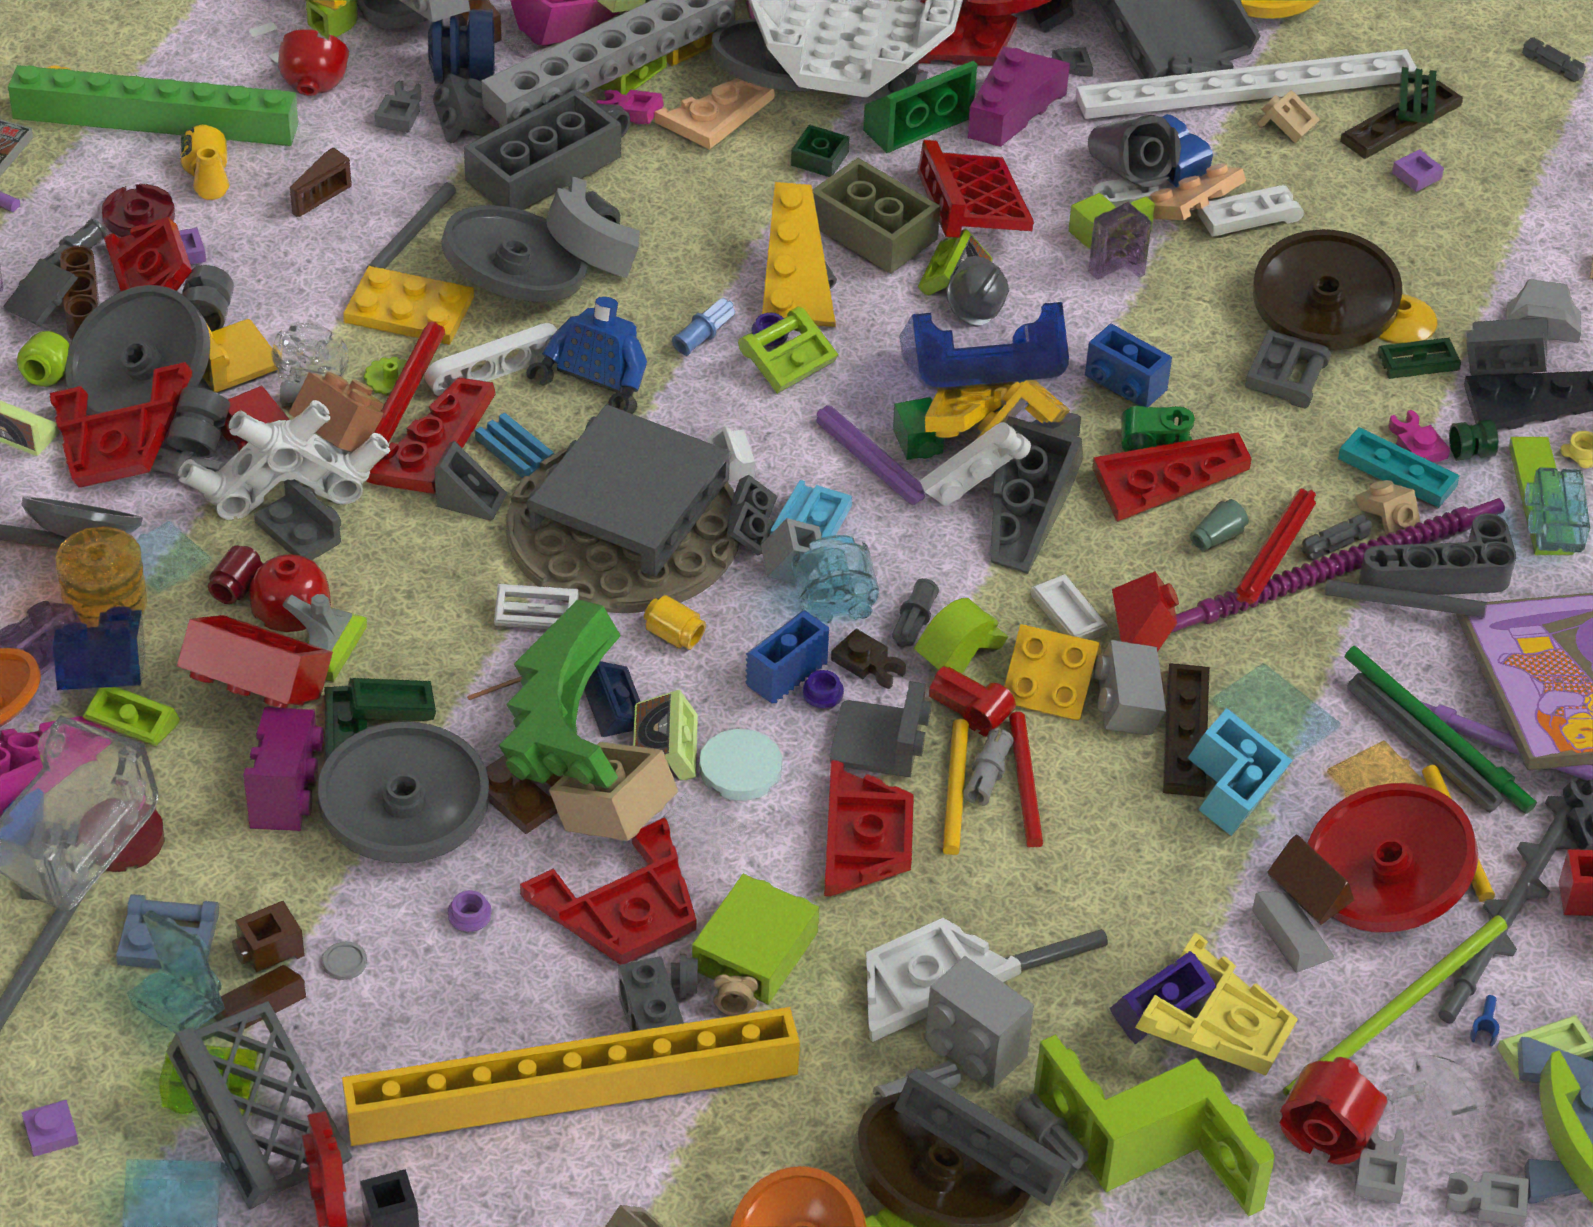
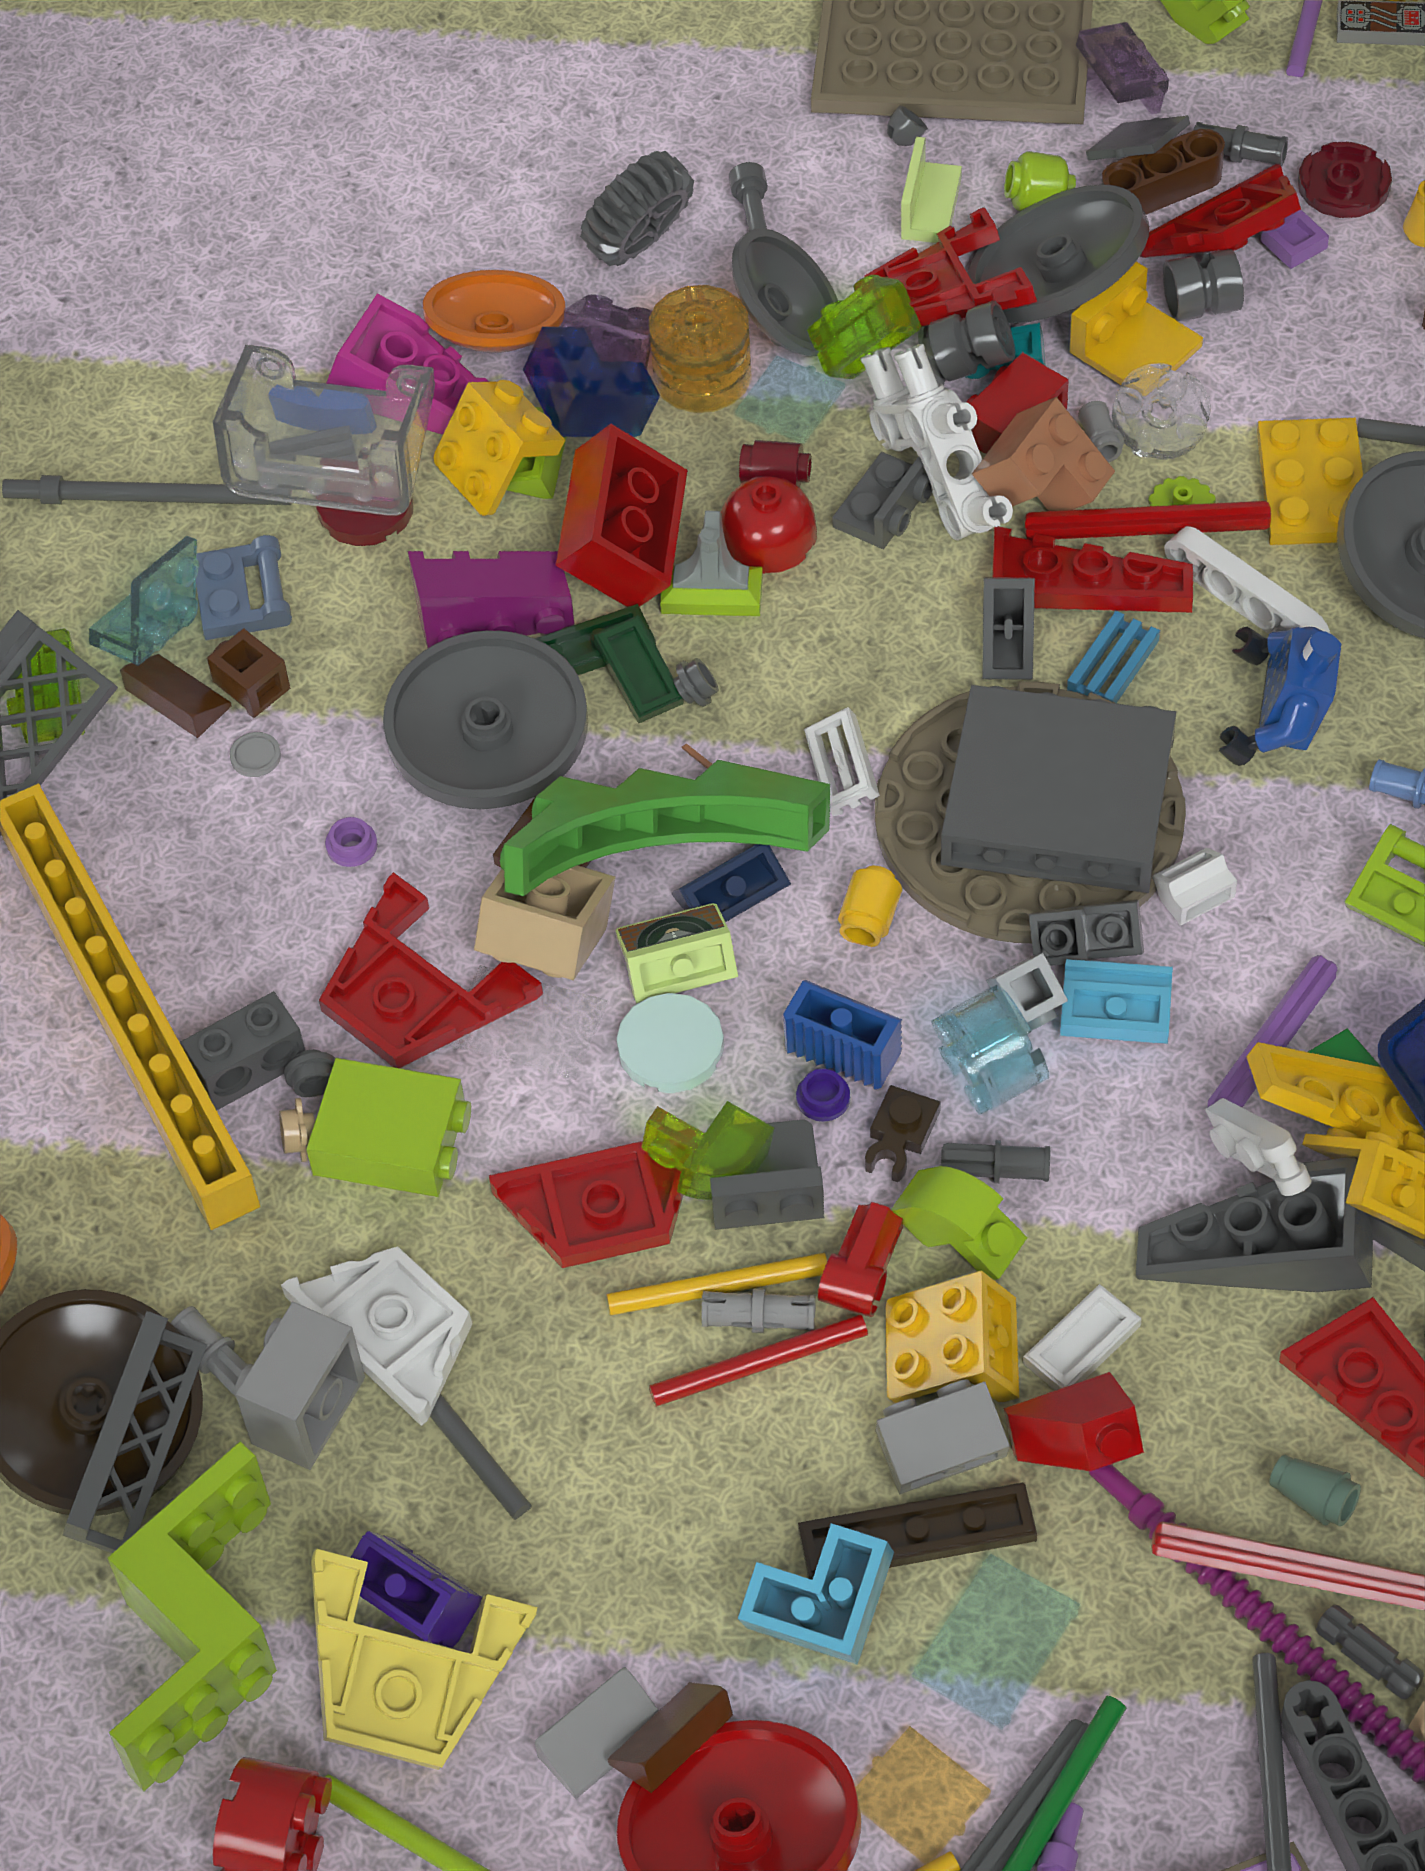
camera: 80 degrees right, 10 degrees up
none -> yellow bracket [433,380,565,516]
none -> clear neon green brick [642,1101,775,1200]
none -> dark grey plate [674,658,719,707]
none -> clear neon green brick [807,275,921,379]

